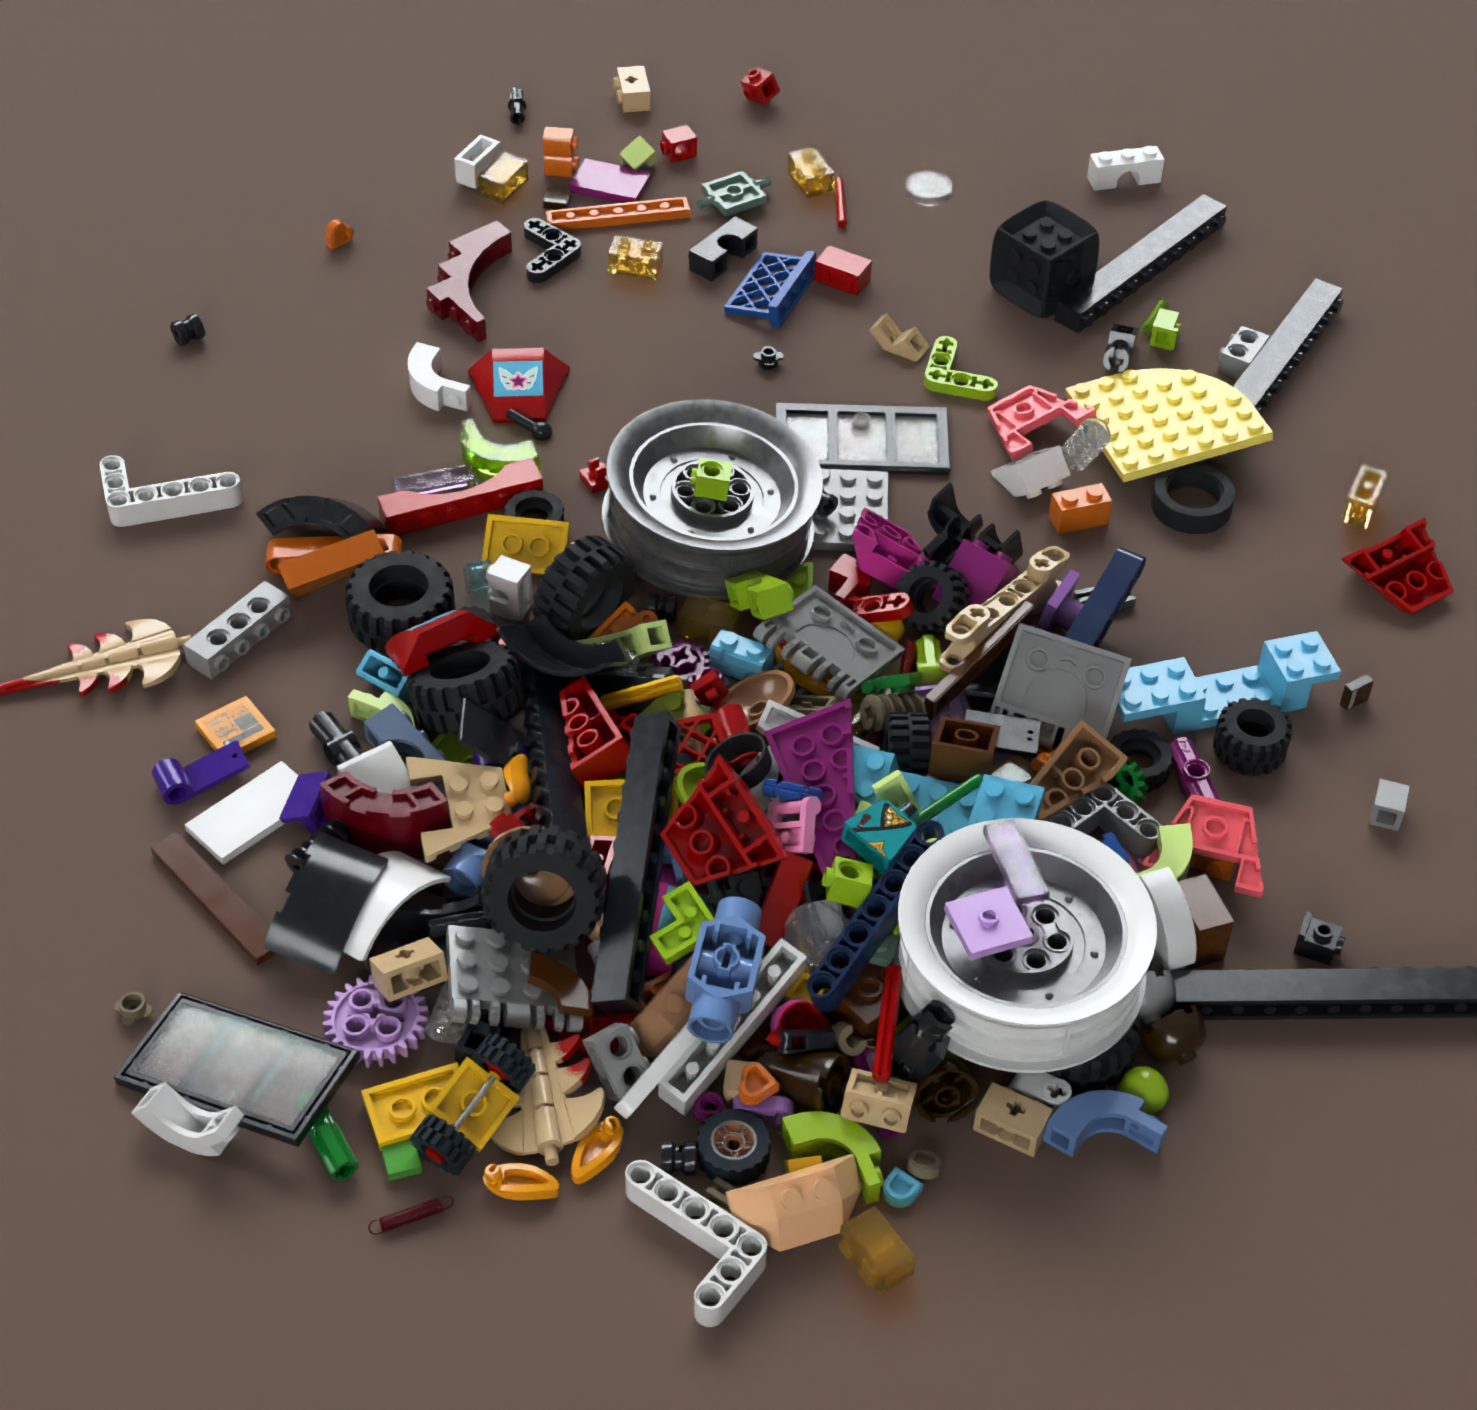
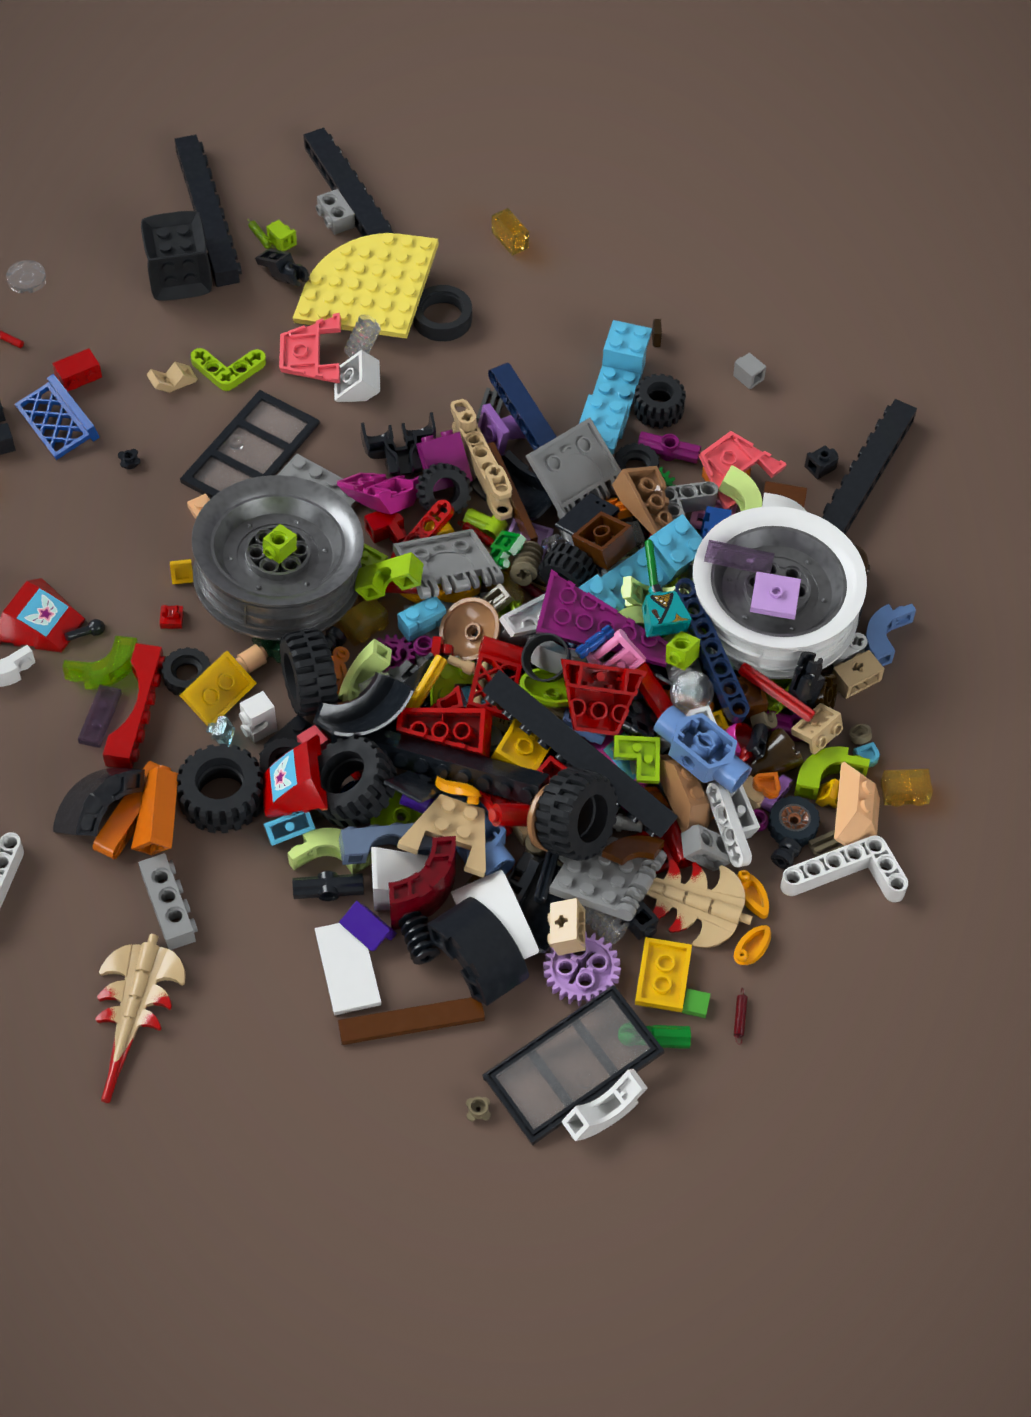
camera: 60 degrees left, 10 degrees up
dark purple door [152,740,251,805] -> none
light orange tile [194,696,277,753] -> none
plate [410,1033,536,1175] -> none
orange brick [1048,483,1112,535] -> none
white arch [1087,146,1165,191] -> none
lime hair [1116,1066,1169,1115] -> none
red wedge [1341,517,1454,615] -> none

